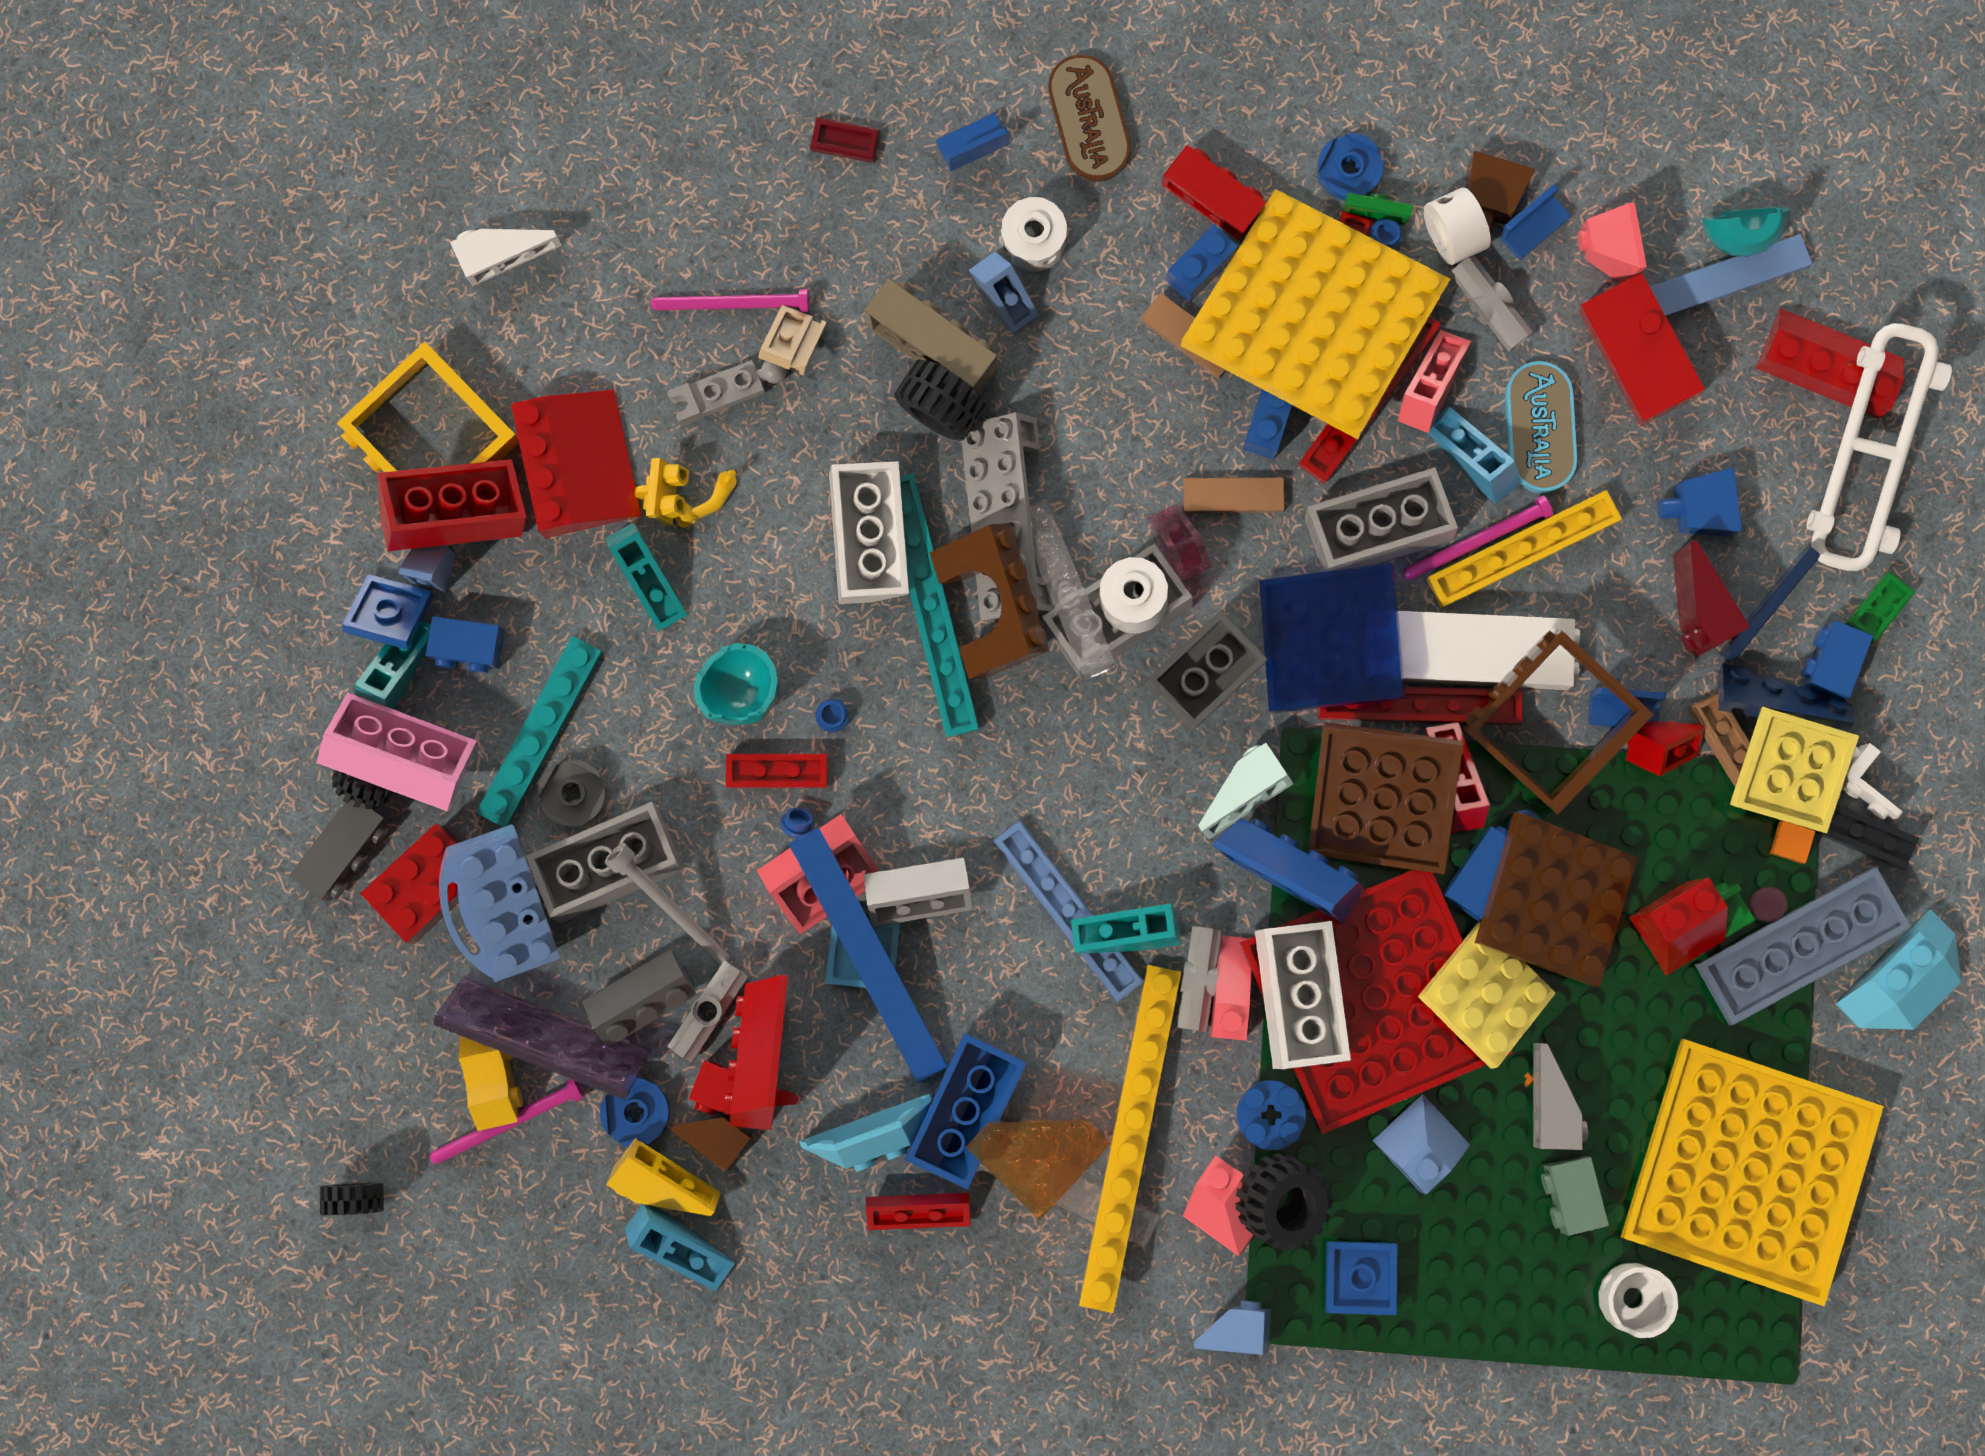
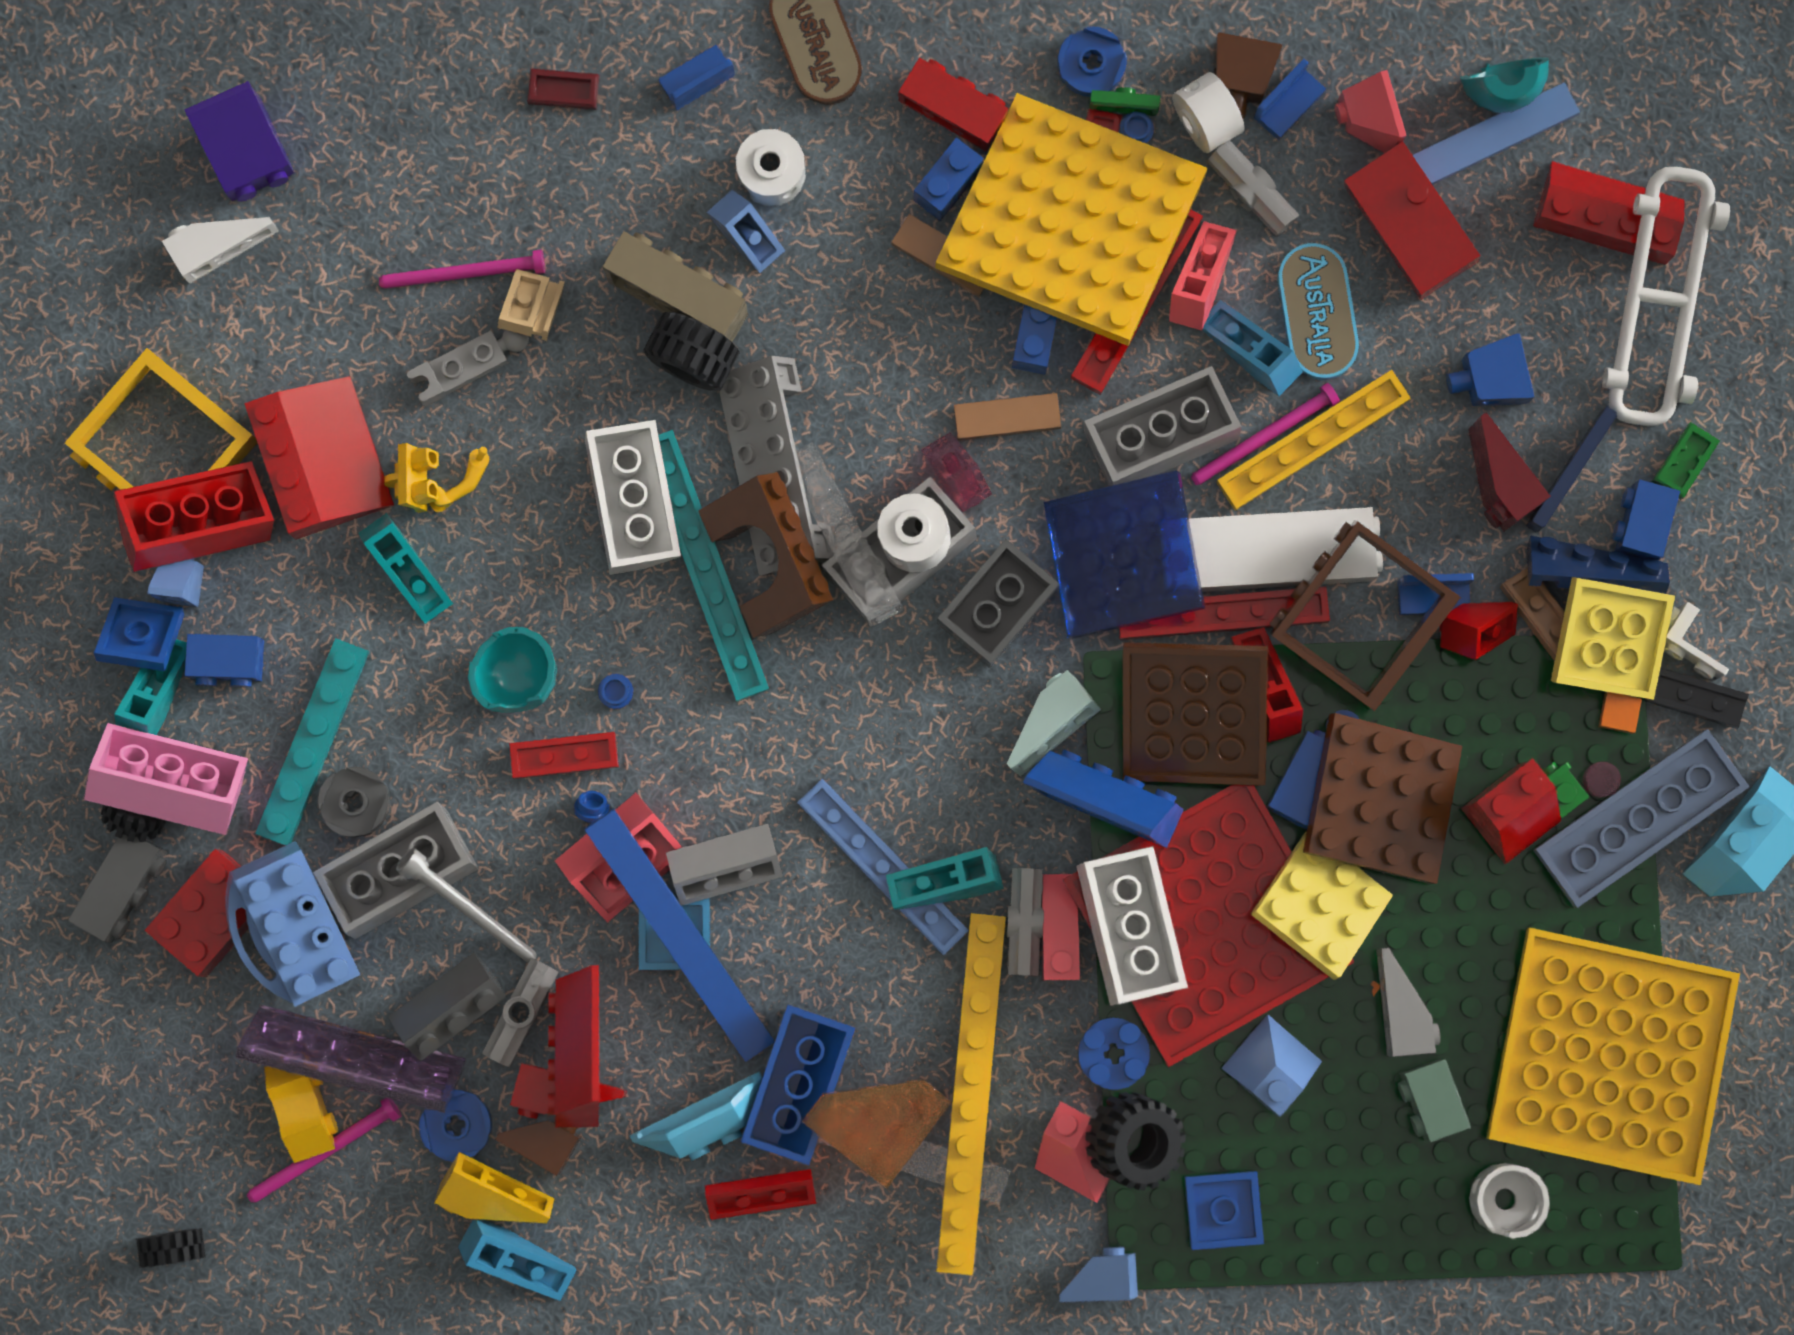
camera: 10 degrees left, 0 degrees up
none -> dark purple slope [184,81,295,202]

